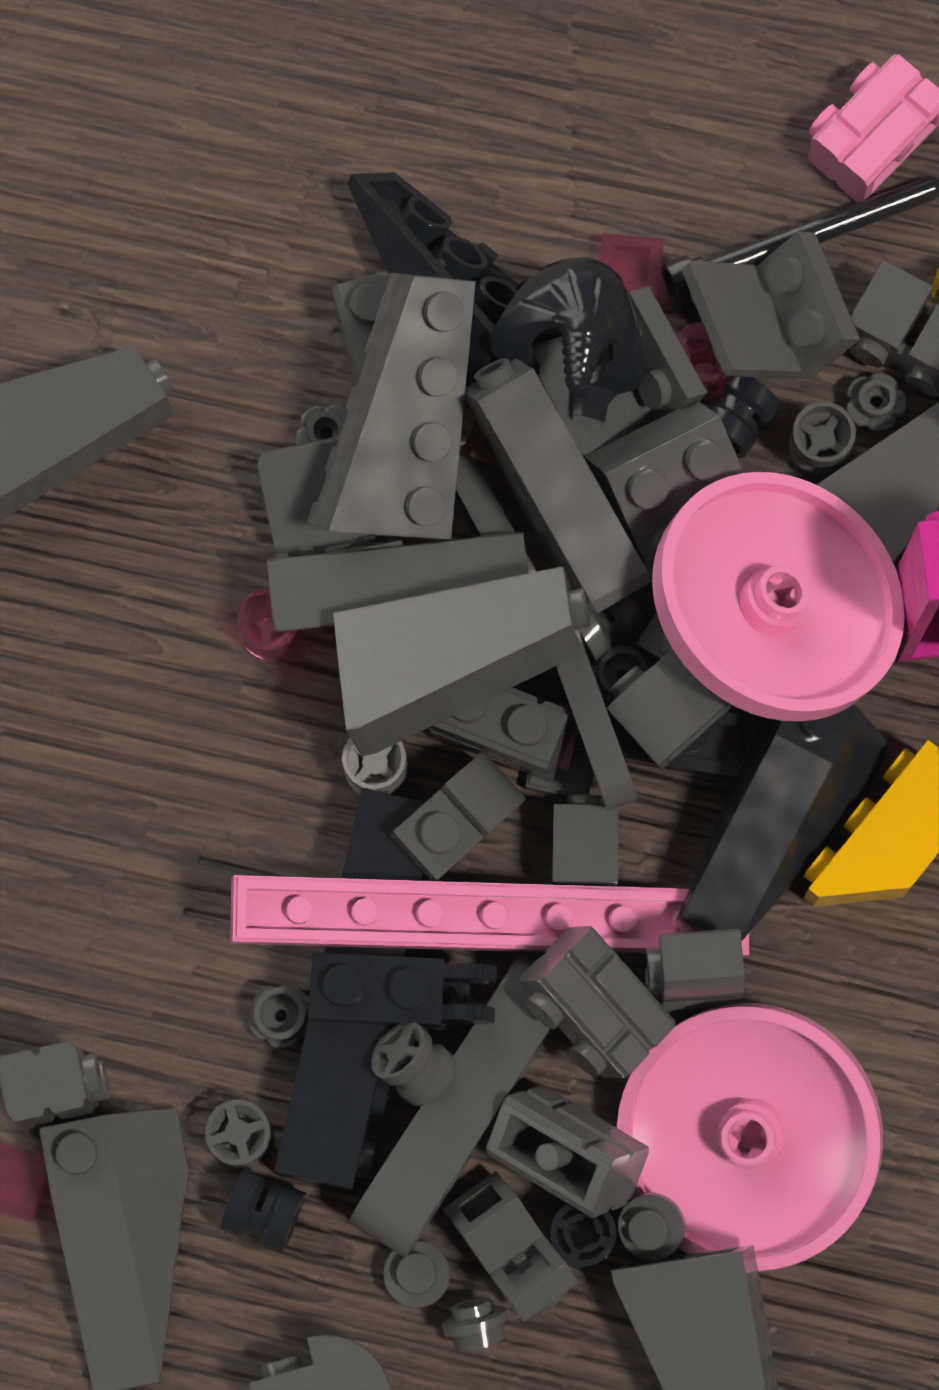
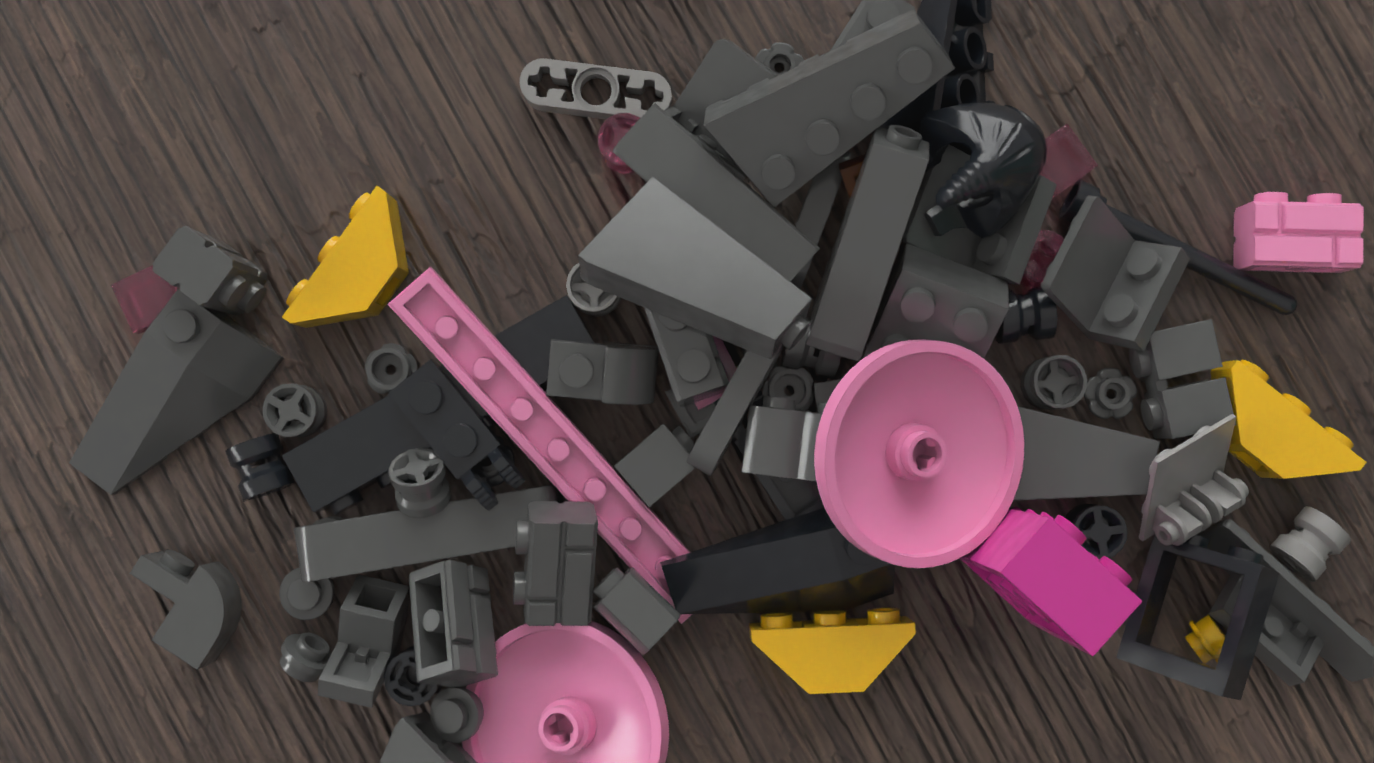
camera: 45 degrees right, 10 degrees up
none -> yellow slope [282,186,409,328]
none -> light grey beam [519,58,672,123]

